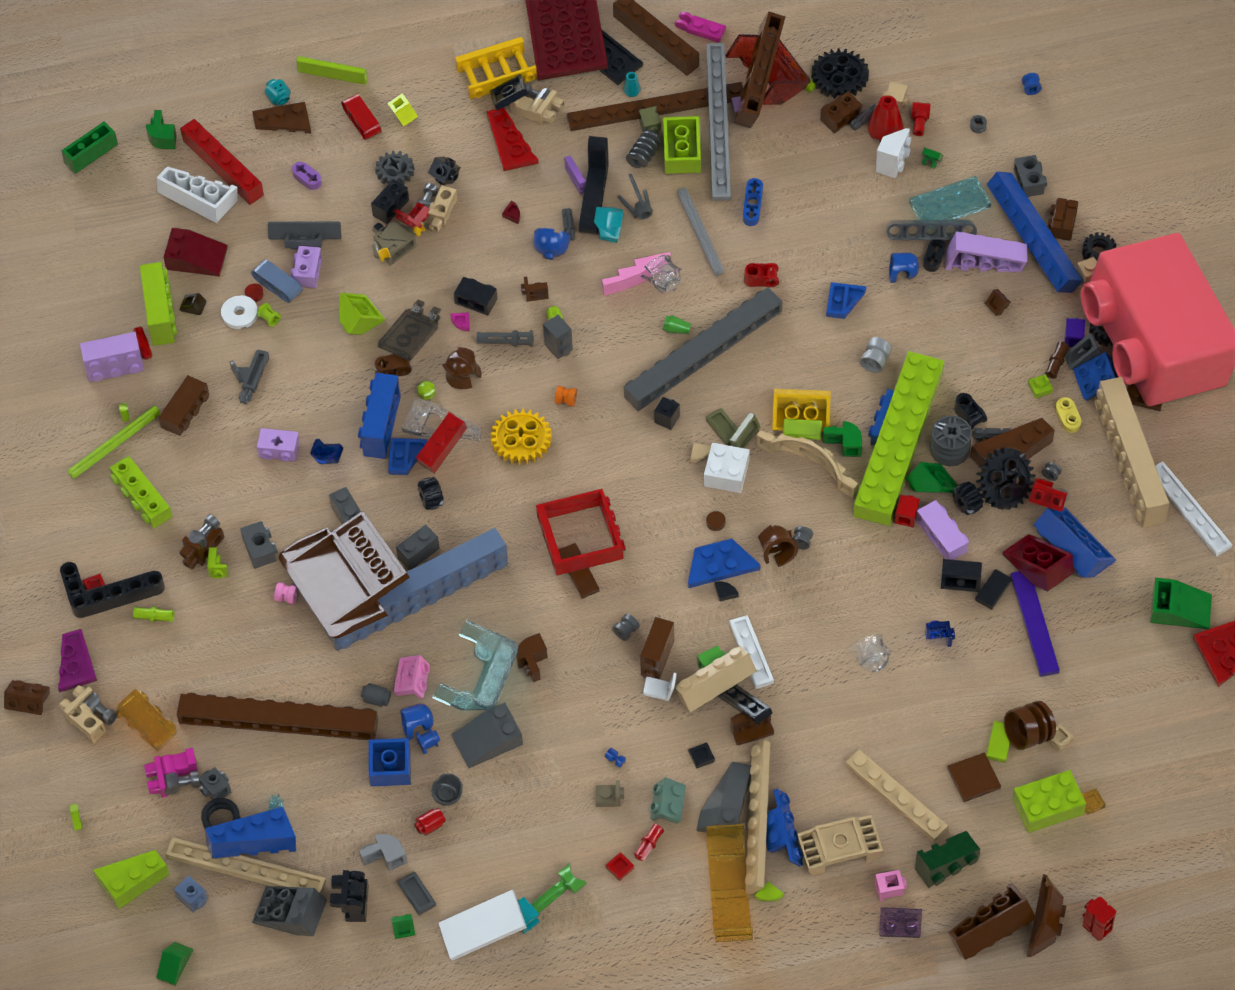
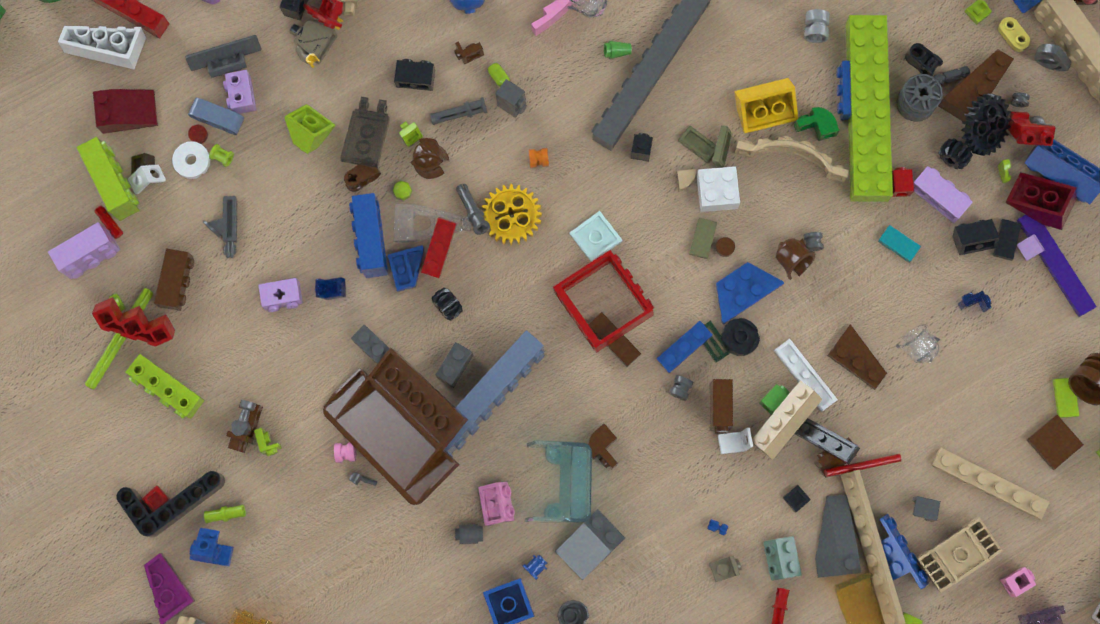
camera: 15 degrees left, 20 degrees up
reddish brown brick [177,693,378,740] -> none
dark grey brick [240,521,278,569] -> none
blue helmet [400,704,434,740] -> none
dark pink tile [450,312,470,331] -> none
black tile [714,581,739,602] -> none
lime tile [783,419,822,440] -> none
green slope [906,462,958,493] -> none
dark green wedge [915,830,981,888] -> none
none -> red brick [92,297,175,347]
none -> white bracket [128,165,166,195]
none -> blue tile [190,528,234,566]
none -> dark grey hand [349,472,377,486]
none -> lime tile [399,121,423,147]
none -> dark grey pin [456,184,490,235]
none -> light aqua tile [569,211,622,262]
none -> blue plate [657,321,713,373]
none -> olive tile [689,218,717,259]
none -> clear green tile [703,320,731,363]
none -> black tile [721,318,760,356]
none -> red bar [825,454,902,477]
none -> reddish brown wing [827,324,887,390]
none -> teal tile [878,225,921,263]
none -> dark grey panel [913,496,941,522]
none -> lime tile [998,159,1011,183]
none -> lavender tile [1017,234,1045,261]
none -> dark grey piece [1034,44,1072,71]

